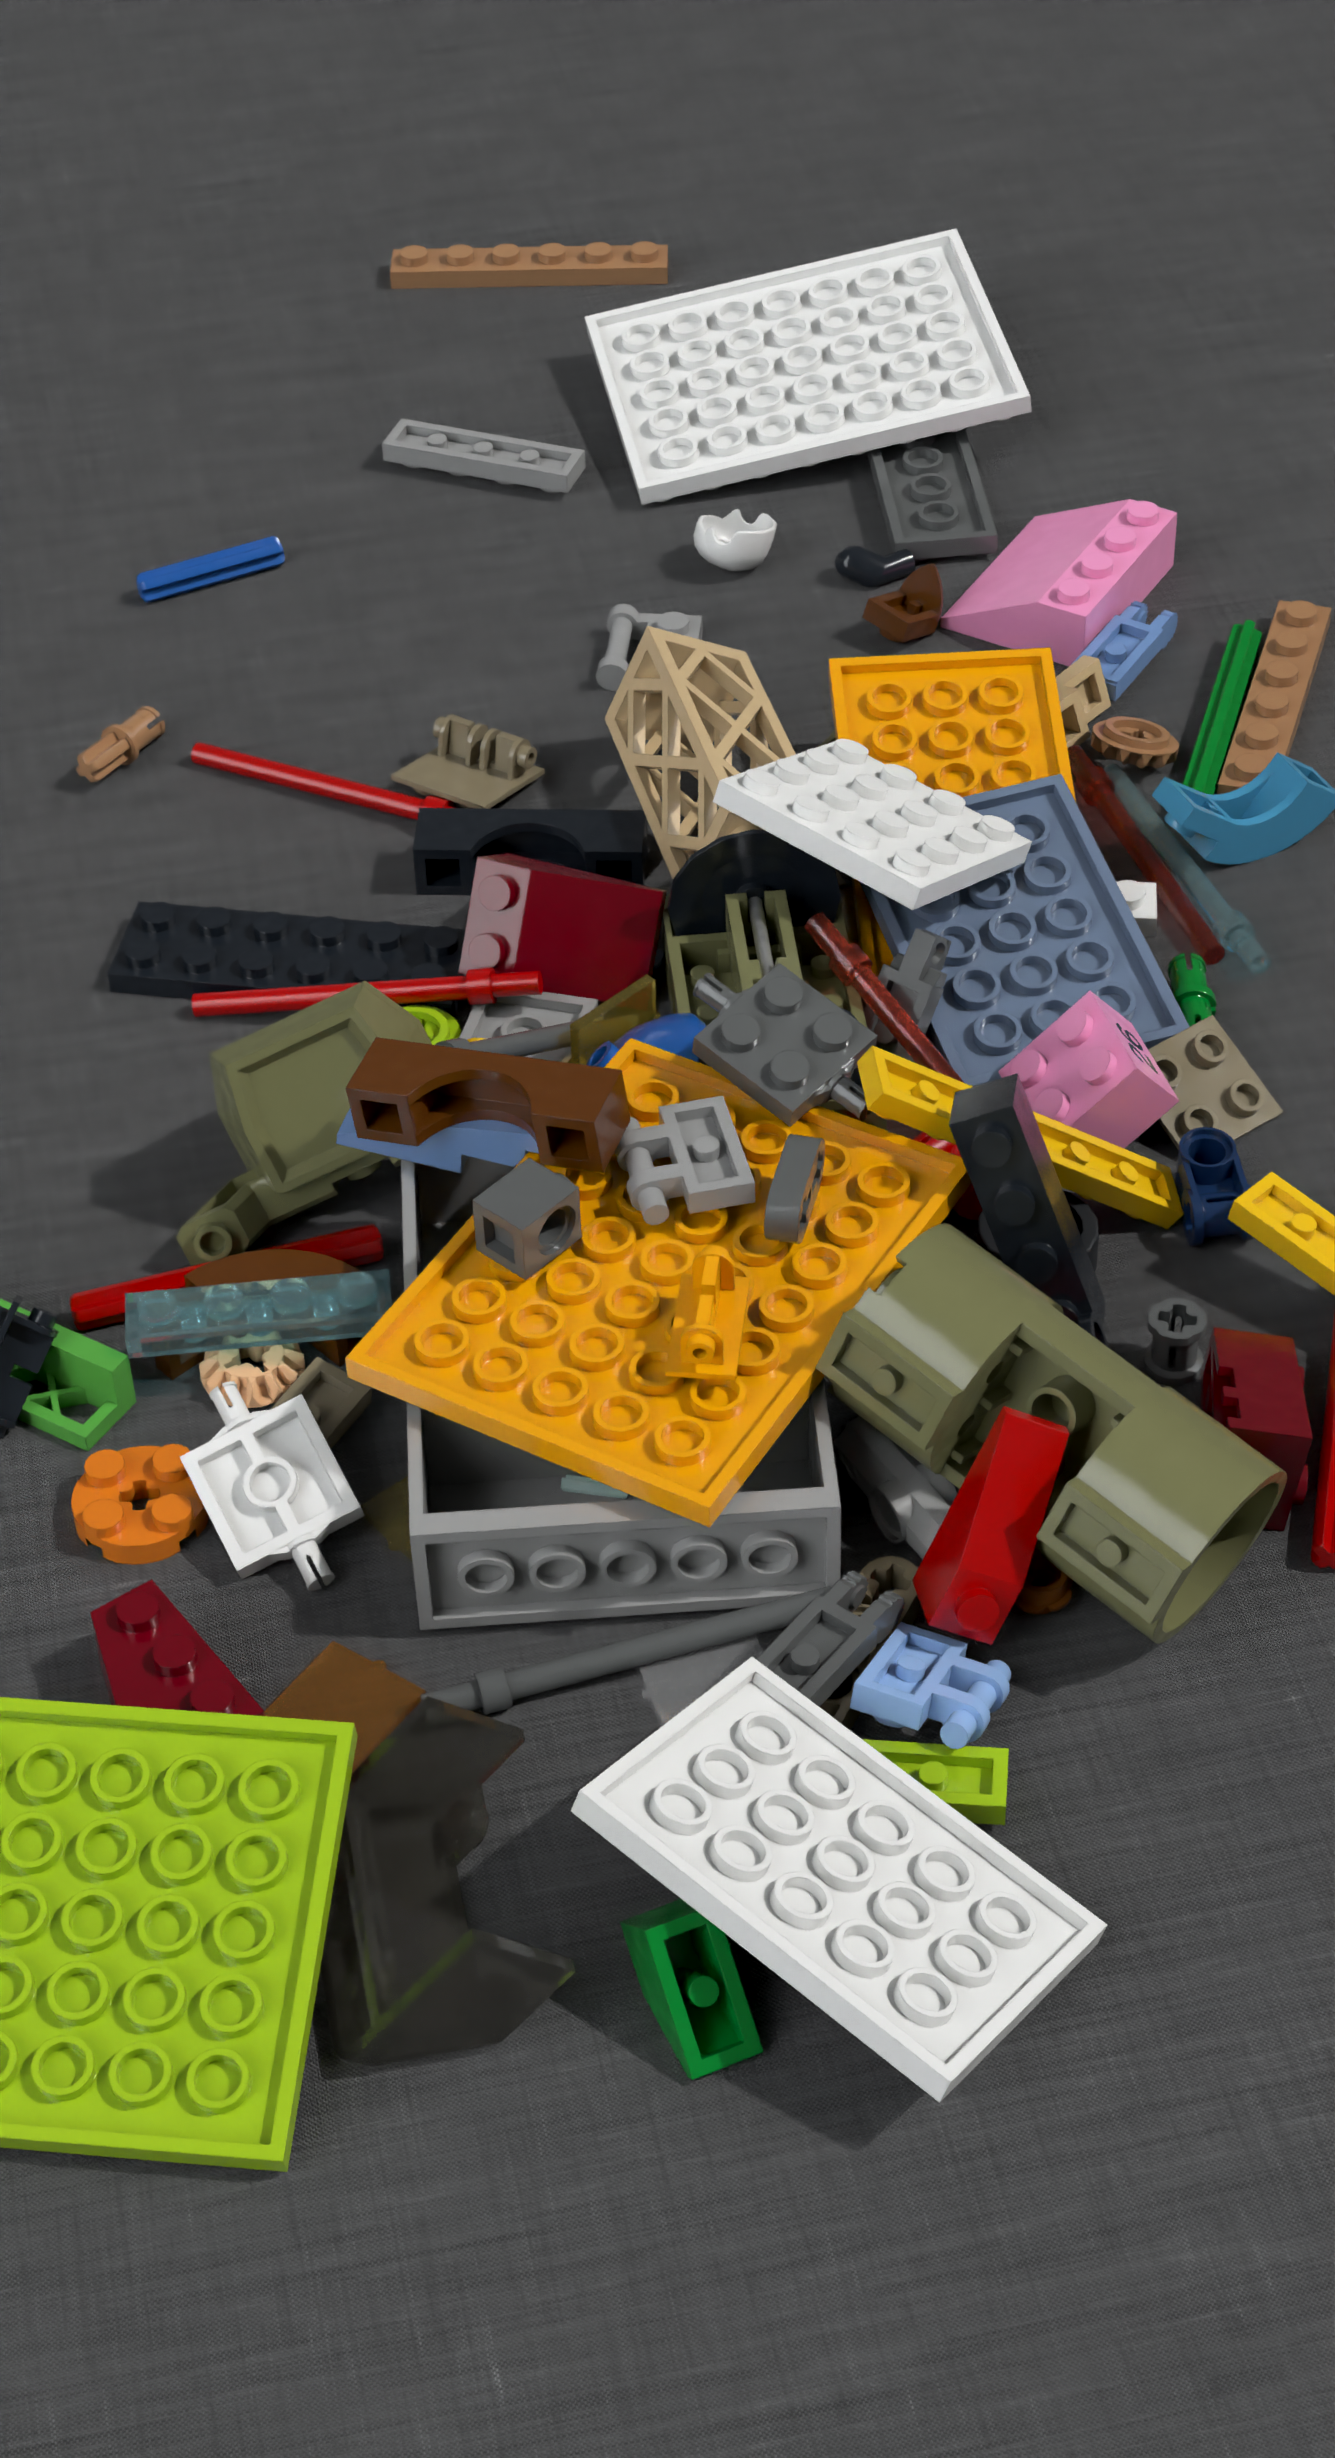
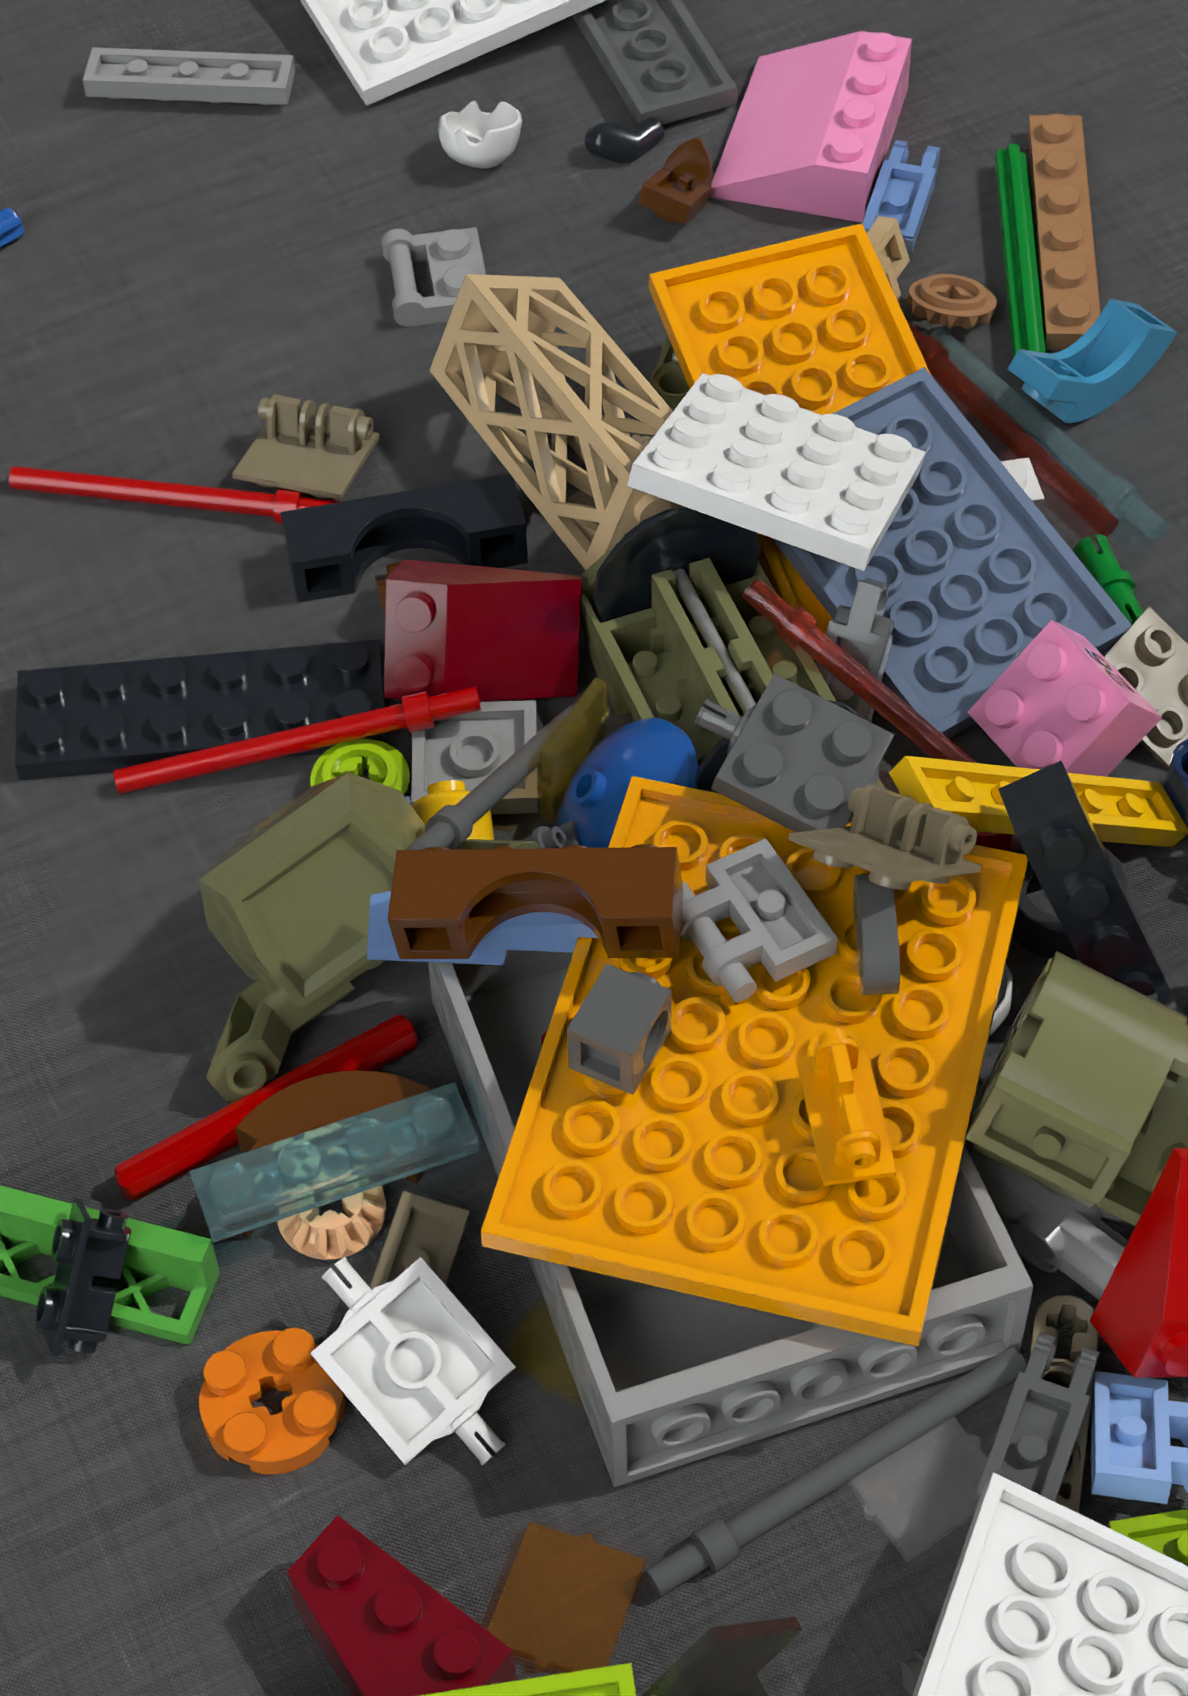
camera: 15 degrees left, 10 degrees up
none -> dark tan hinge [788,784,982,890]

